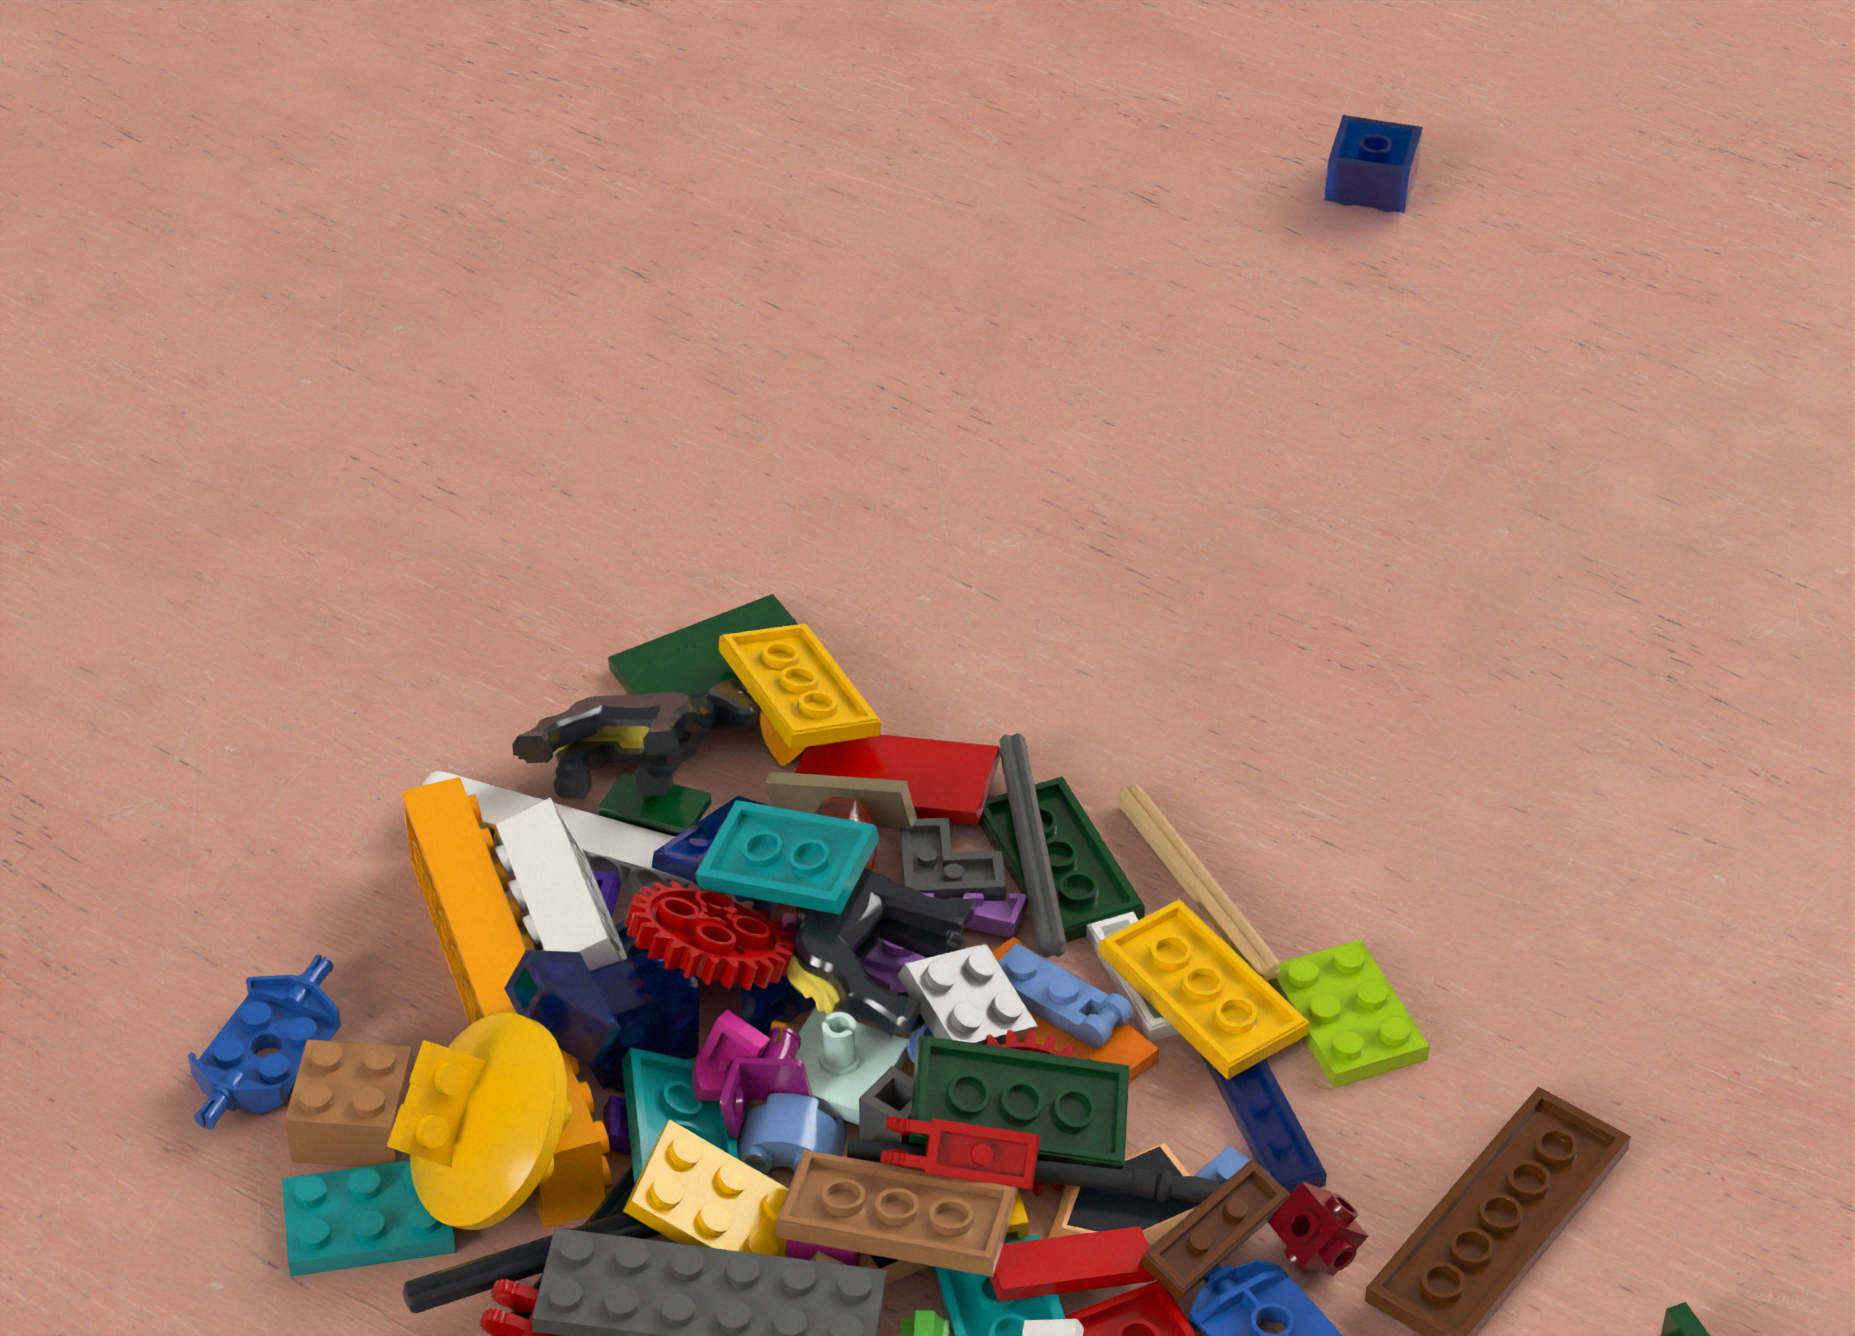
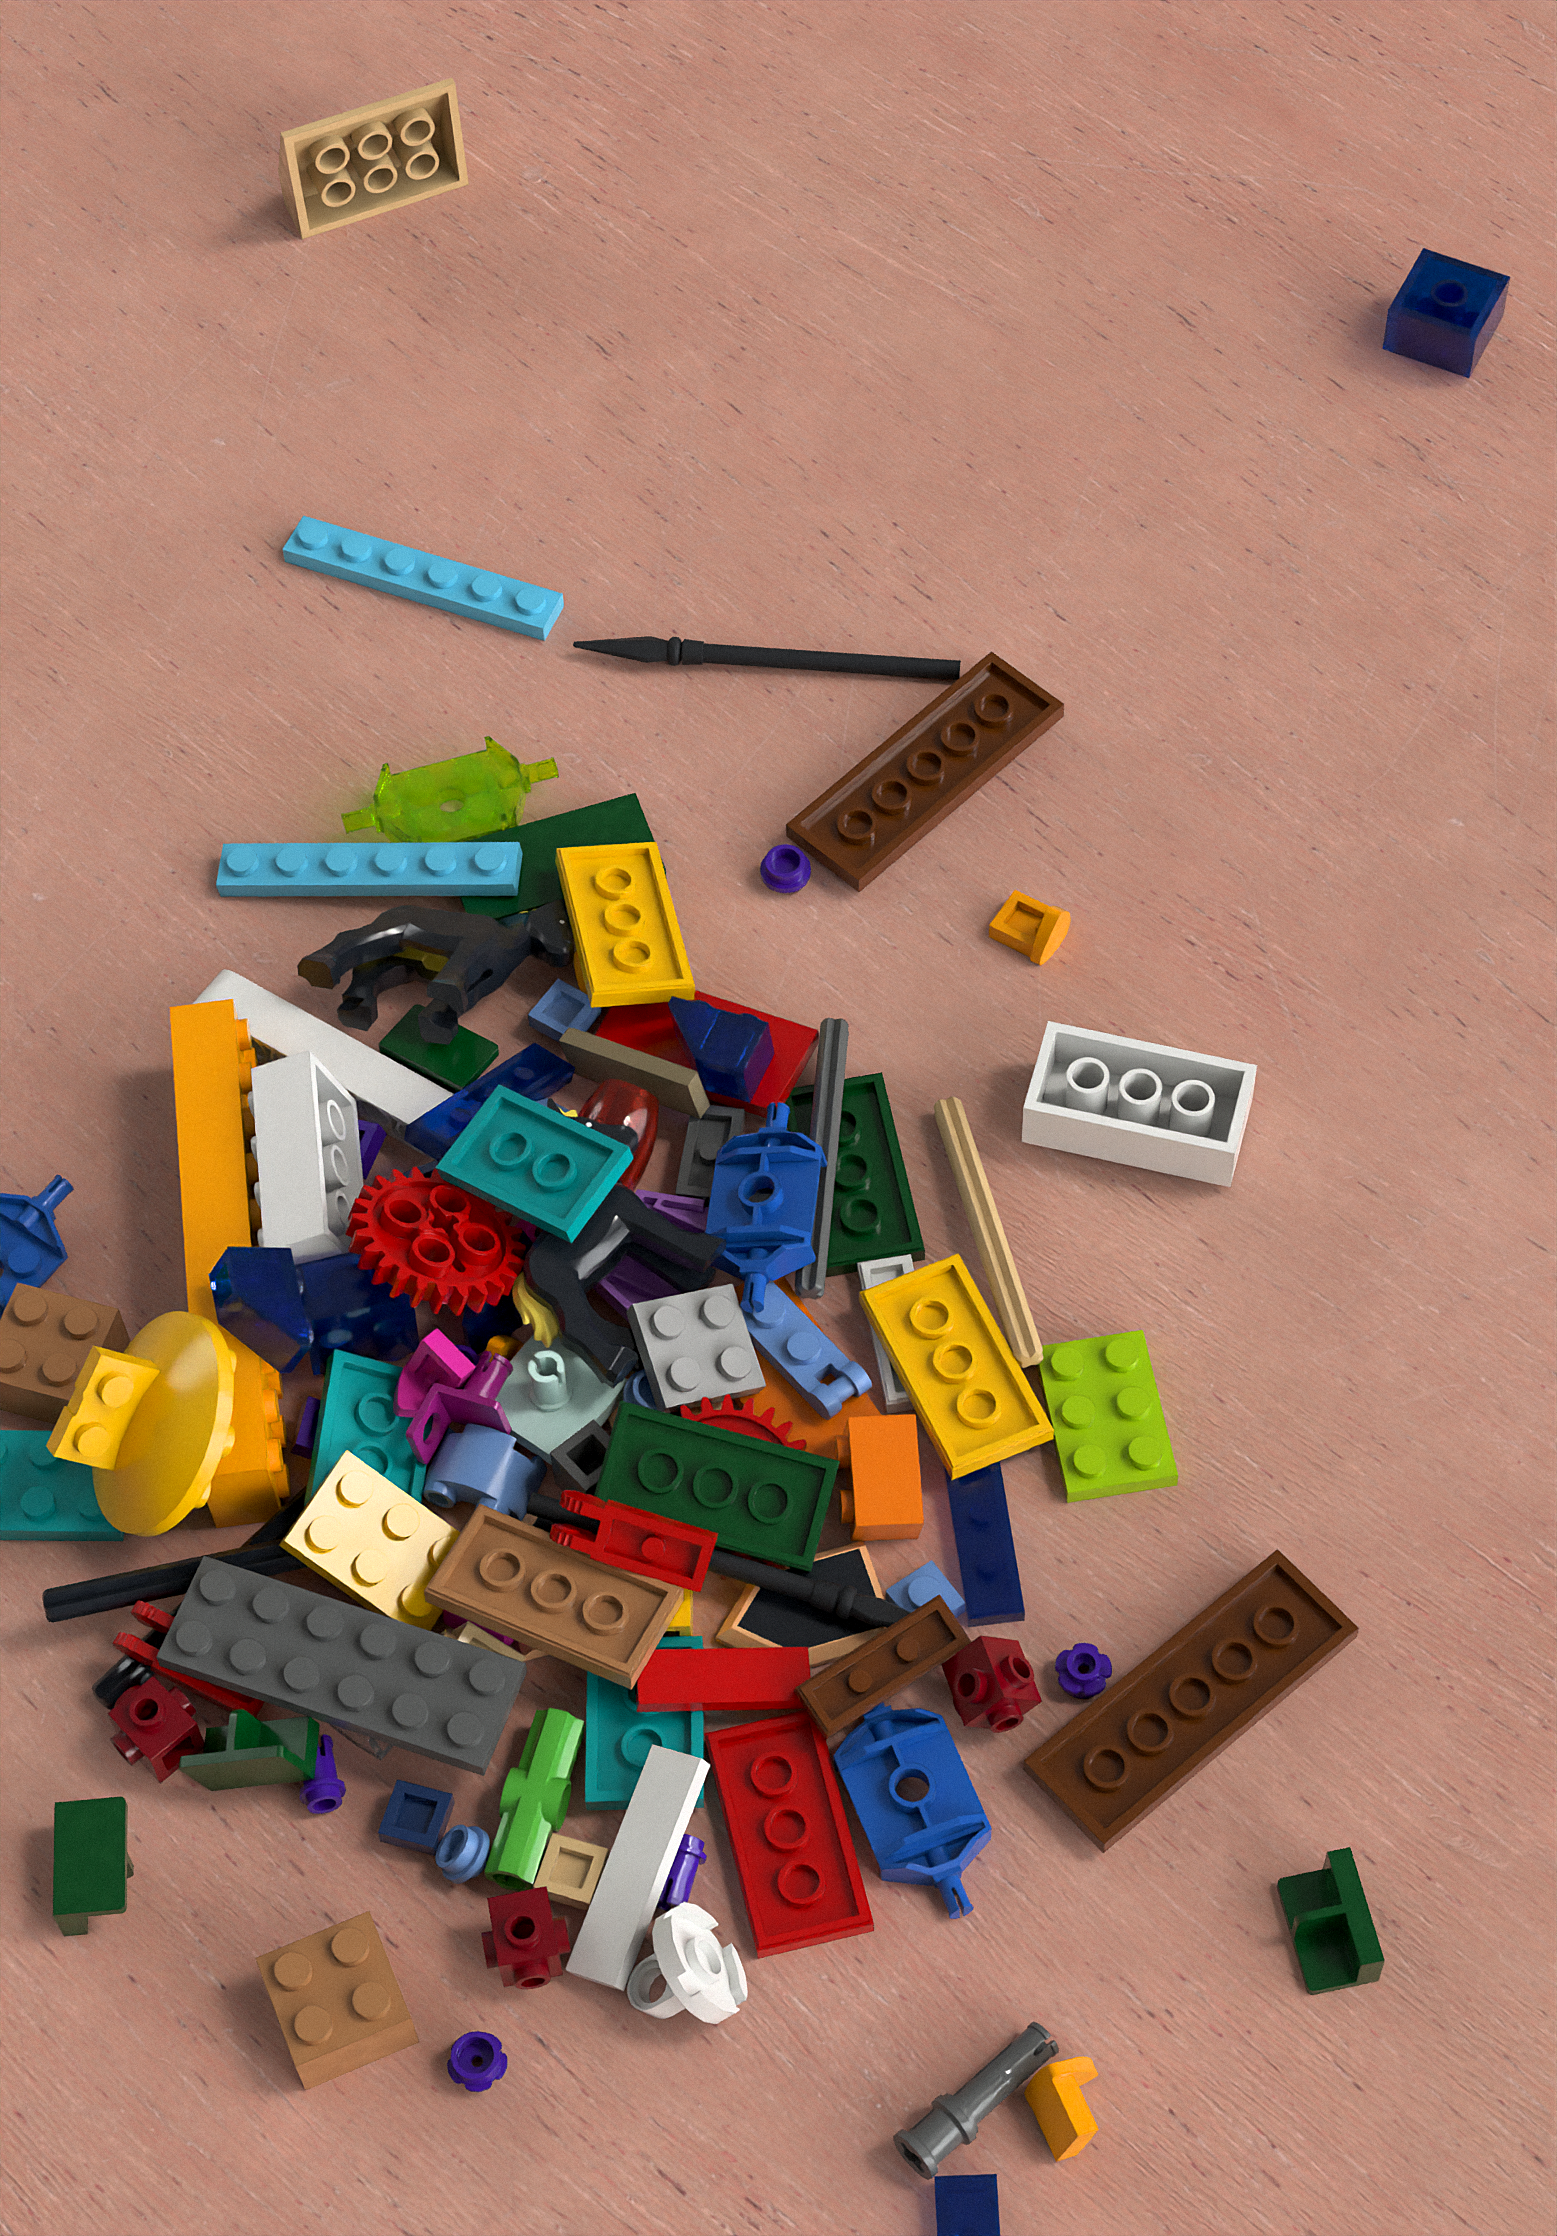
camera: 15 degrees right, 15 degrees up
none -> medium azure plate [216,842,523,897]
none -> tan slope [278,78,469,239]
none -> medium azure plate [282,516,564,641]
none -> clear neon green plate [340,736,559,843]
none -> medium blue plate [528,979,602,1043]
none -> black piece [573,636,961,680]
none -> clear blue slope [668,996,775,1103]
none -> blue plate [705,1102,827,1313]
none -> dark purple plate [760,844,811,893]
none -> reddish brown plate [786,651,1064,892]
none -> orange brick [834,1414,924,1541]
none -> light orange tile [989,890,1071,966]
none -> white brick [1022,1021,1257,1187]
none -> dark purple plate [1055,1643,1112,1699]

